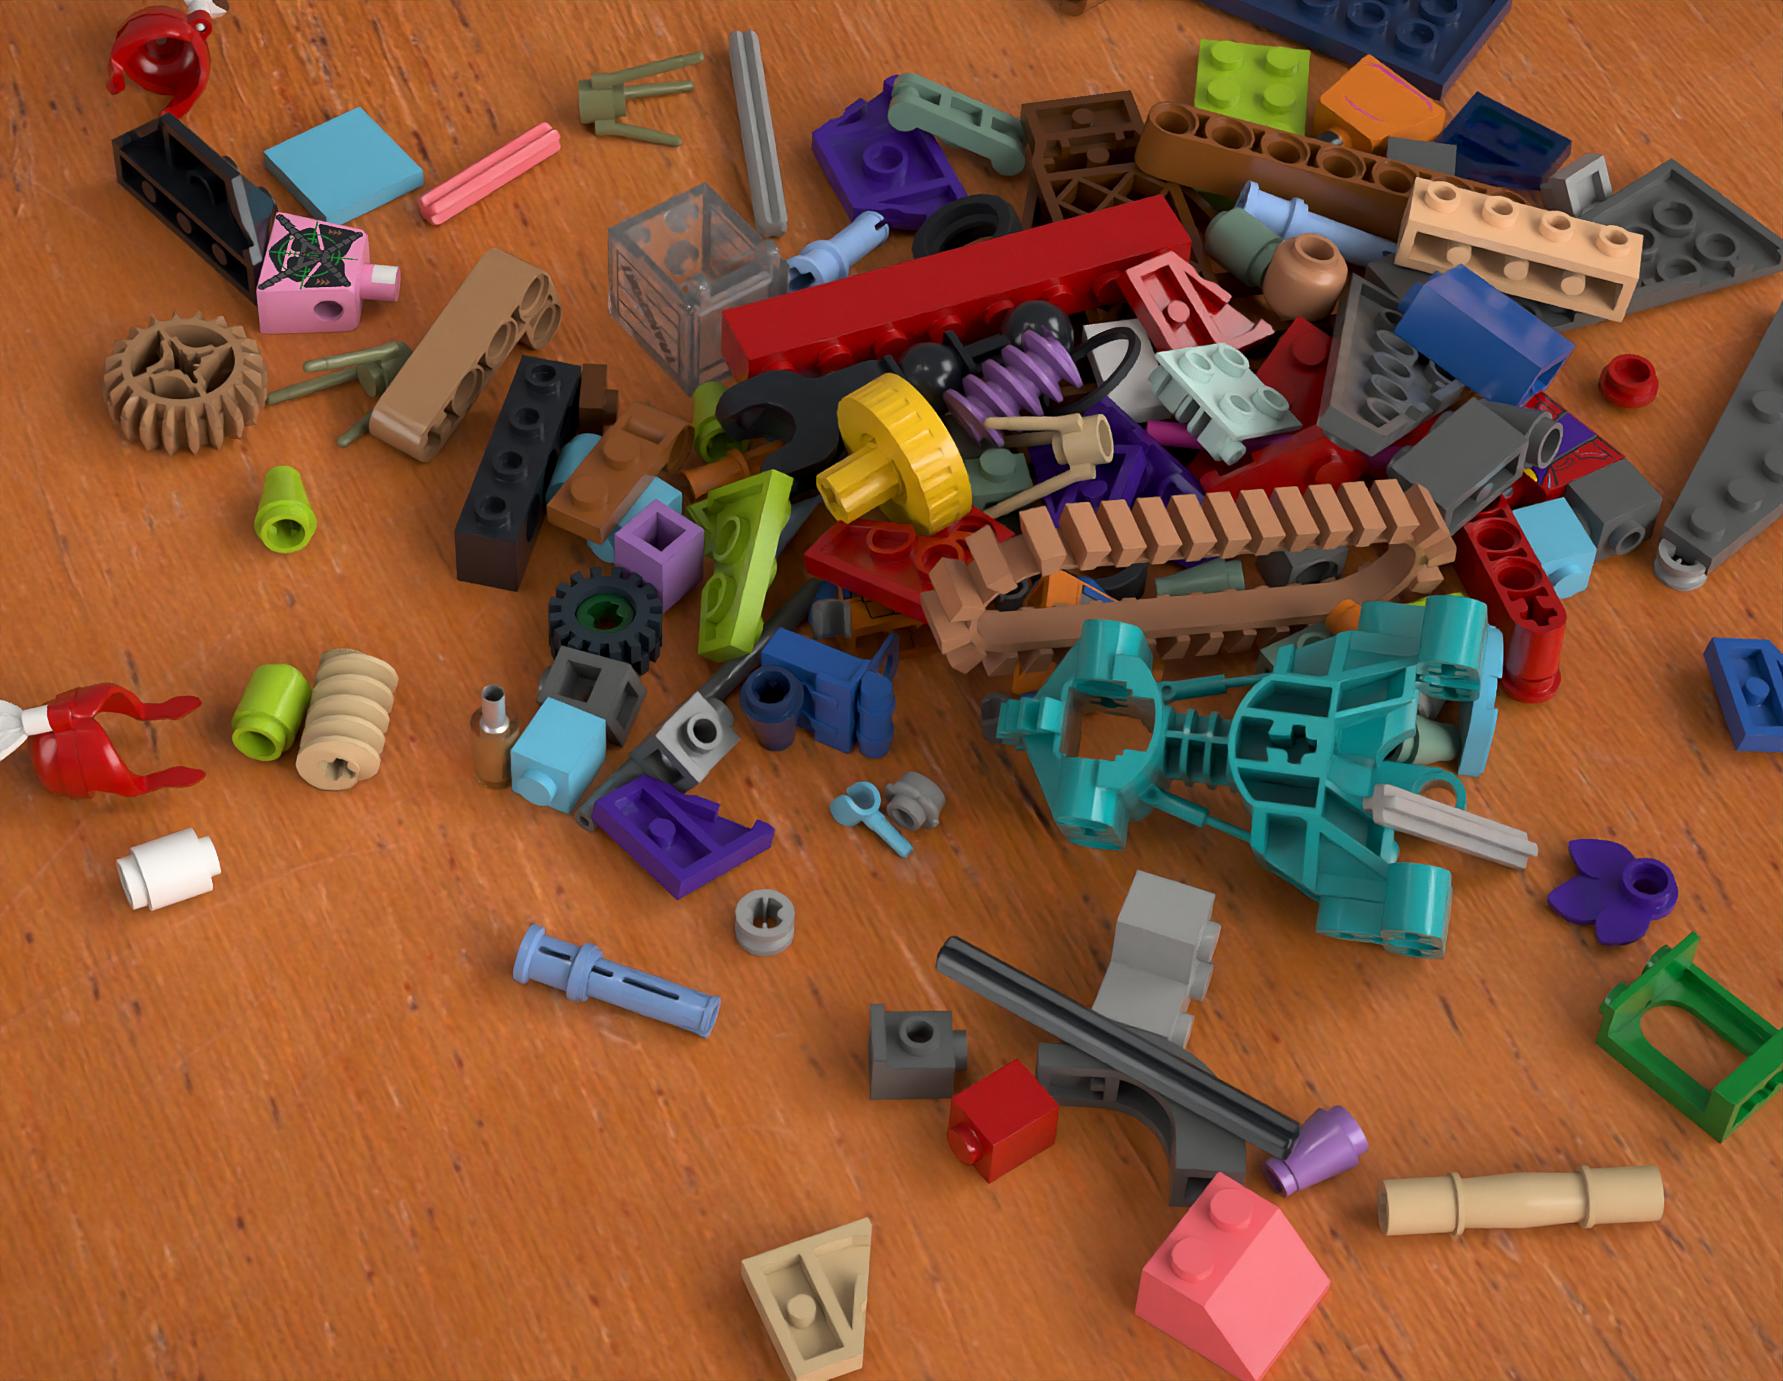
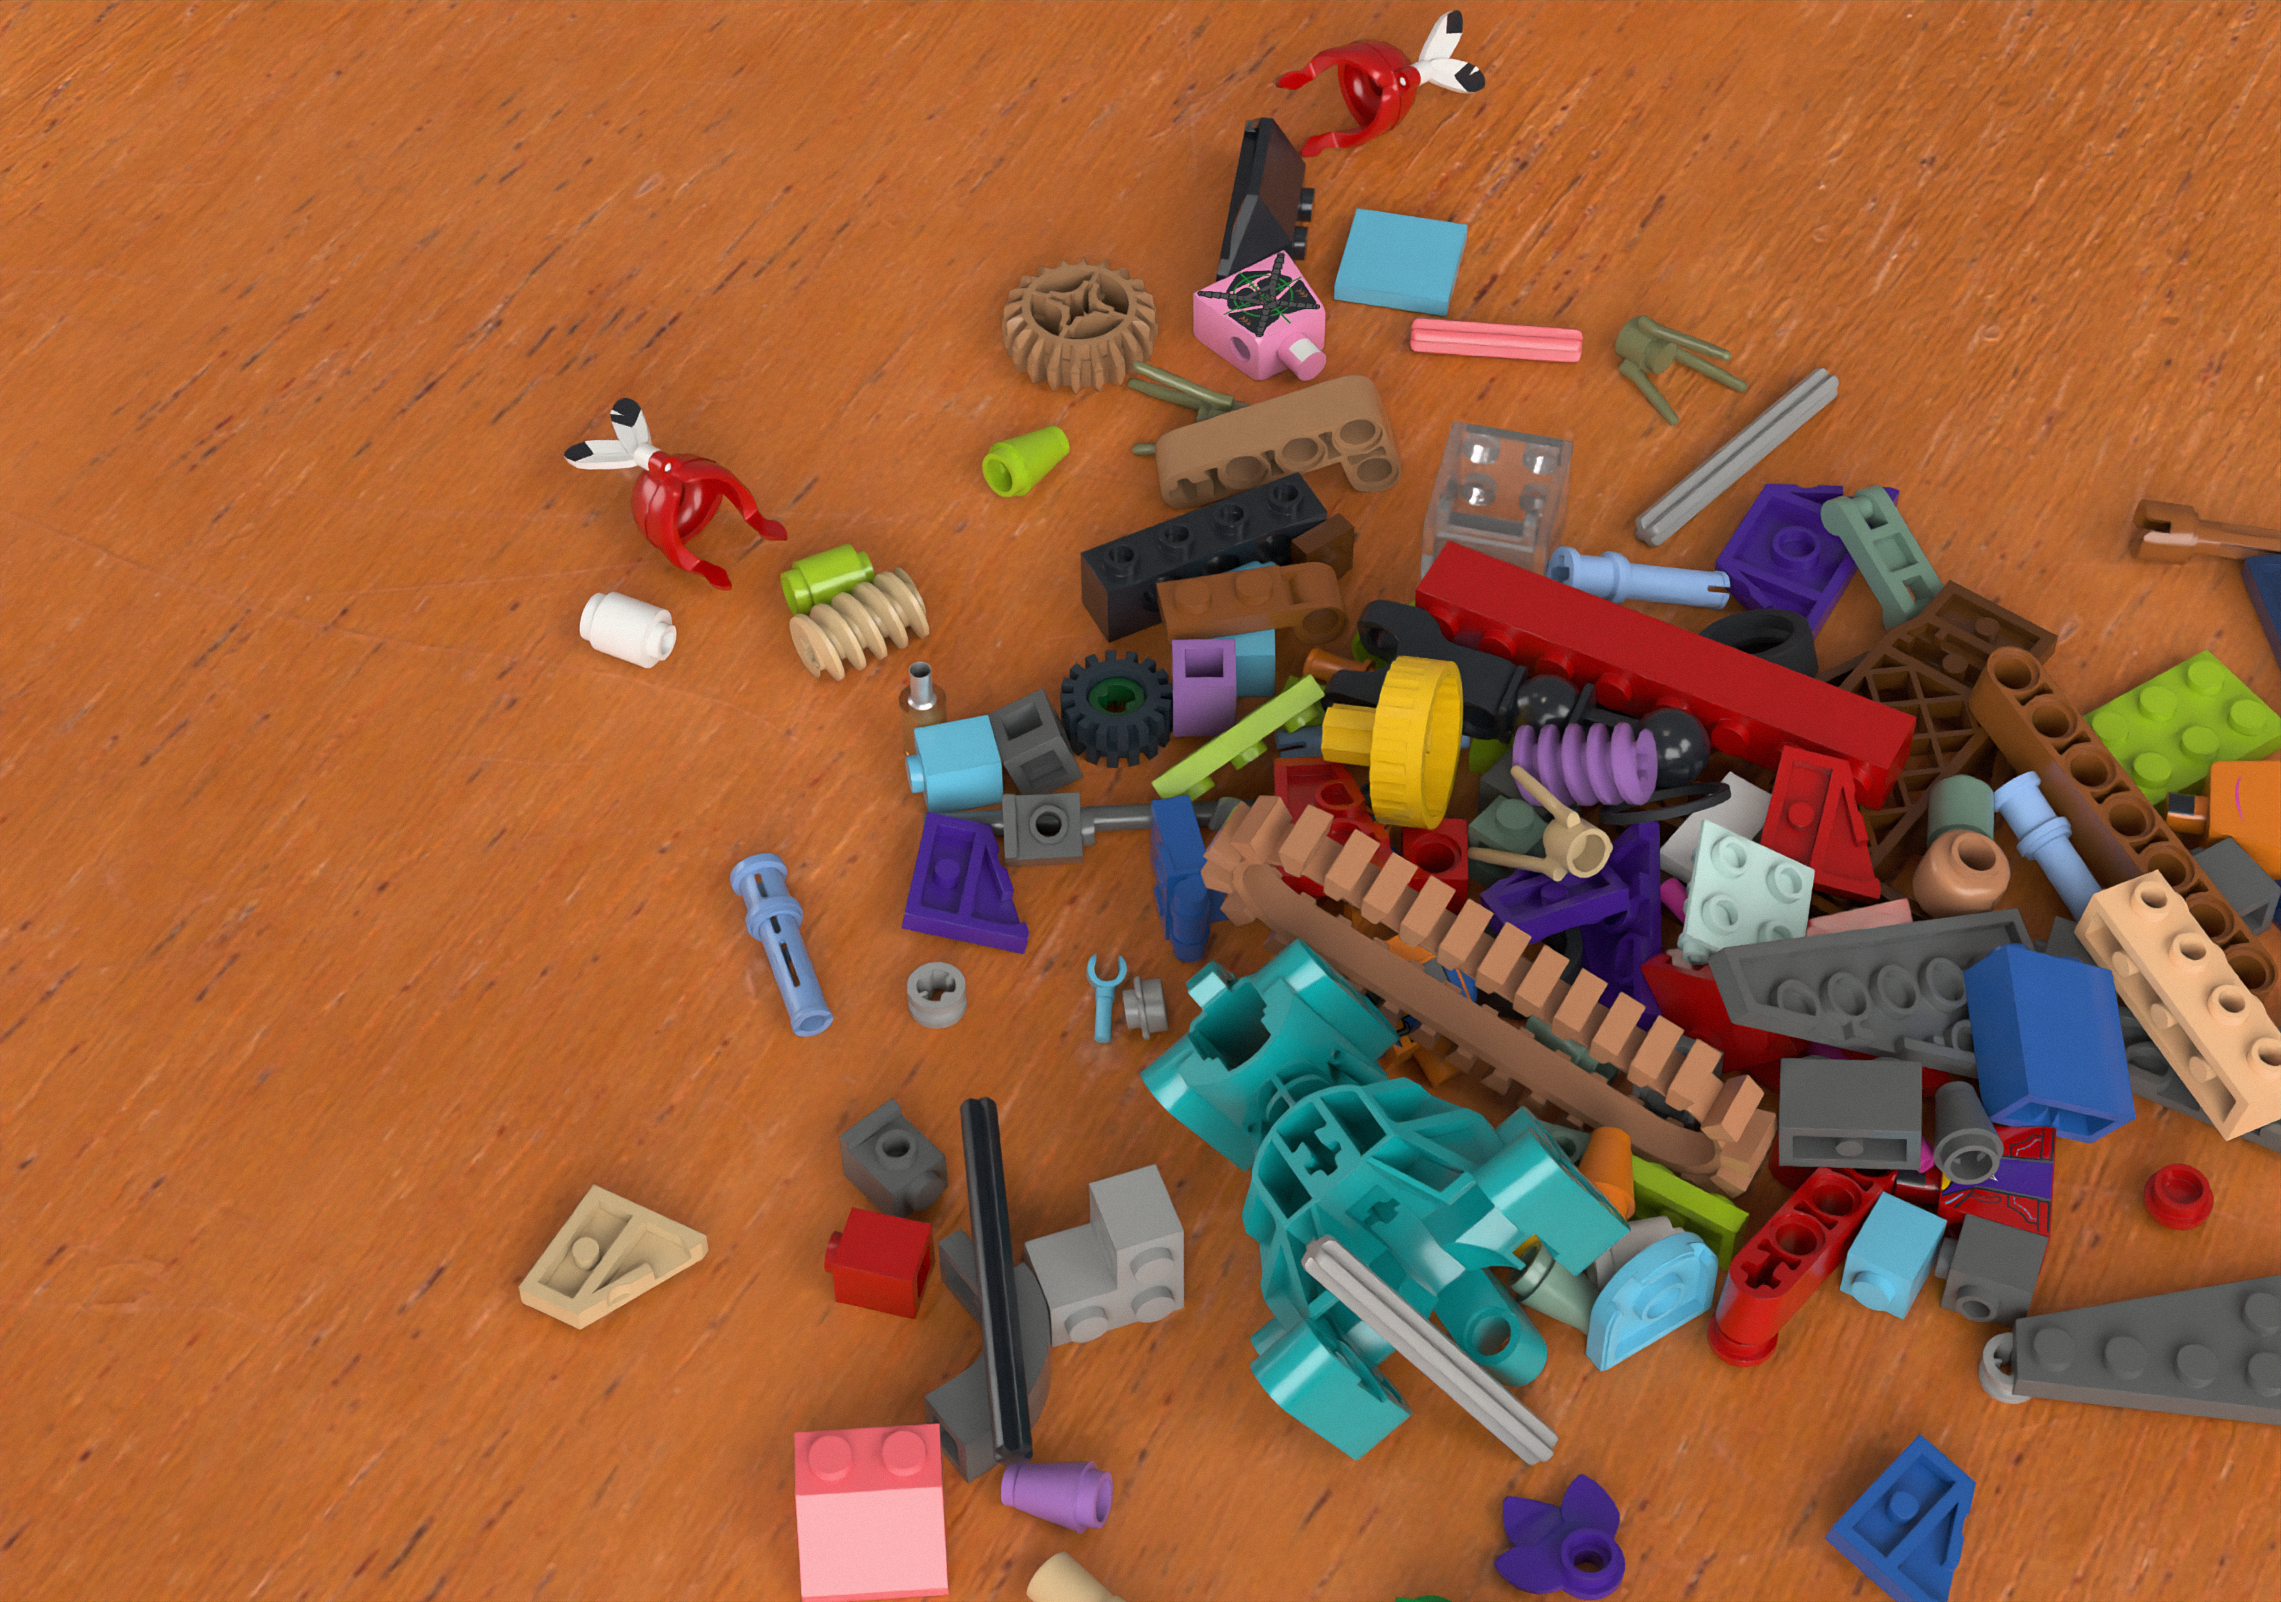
camera: 55 degrees right, 0 degrees up
dark blue cone [739,665,804,751] -> none

